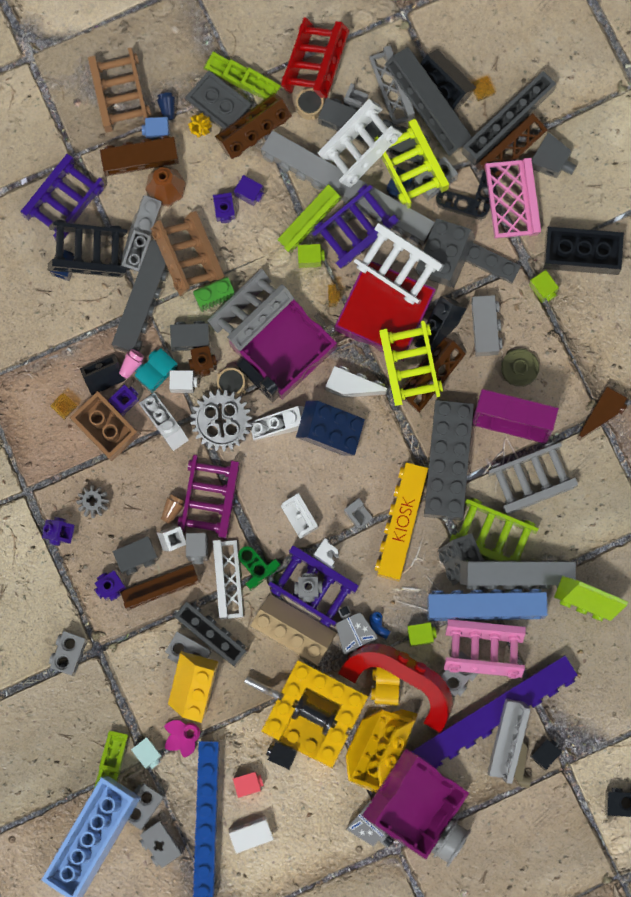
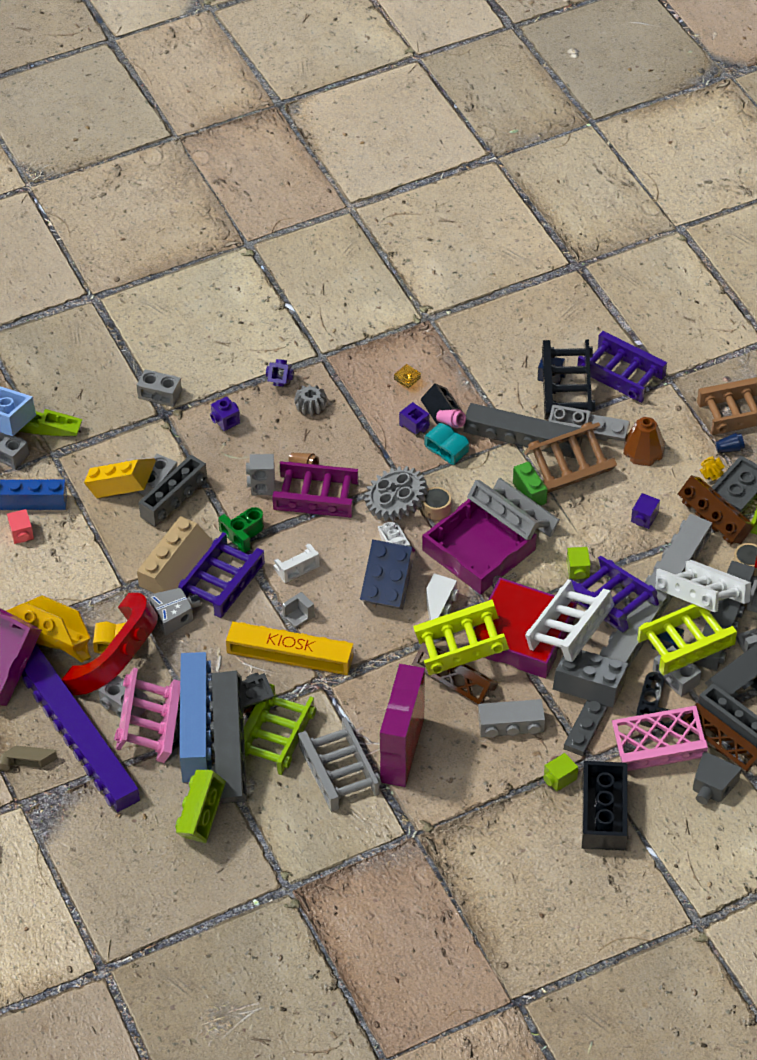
camera: 85 degrees right, 30 degrees down
medium nougat brick [70,391,139,462] -> none
reddish brown brick [100,136,179,176] -> none
dark grey brick [112,536,159,576] -> none
reddish brown fence [120,564,200,611] -> none
light aqua brick [131,737,163,769] -> none
white slope [139,393,189,451] -> none
medium blue brick [142,117,169,140] -> none
white brick [157,526,186,552] -> none
dark pink plate [164,720,200,758] -> none
white brick [169,371,197,393] -> none
dark grey brick [170,321,210,351] -> none
reddish brown brick [189,346,217,377] -> none
dark purple brick [213,193,235,223] -> none
white fence [213,540,244,620] -> none
black beam [235,357,280,403] -> none
yellow piece [244,661,368,769] -> none
black brick [266,742,297,770] -> none
lime fence [277,184,343,253] -> none
light grey brick [295,573,322,602] -> none
white hinge [314,538,339,569] -> none
clear yellow plate [328,284,340,308] -> none
blue arm [369,611,391,639] -> none
lime brick [407,622,437,647] -> none
black slope [414,296,467,355] -> none
dark grey brick [424,400,474,521] -> none
light grey fence [487,699,531,784] -> none
olive tile [501,349,539,387] -> none
black brick [530,739,562,770] -> none
reddish brown slope [577,387,627,440] -> none

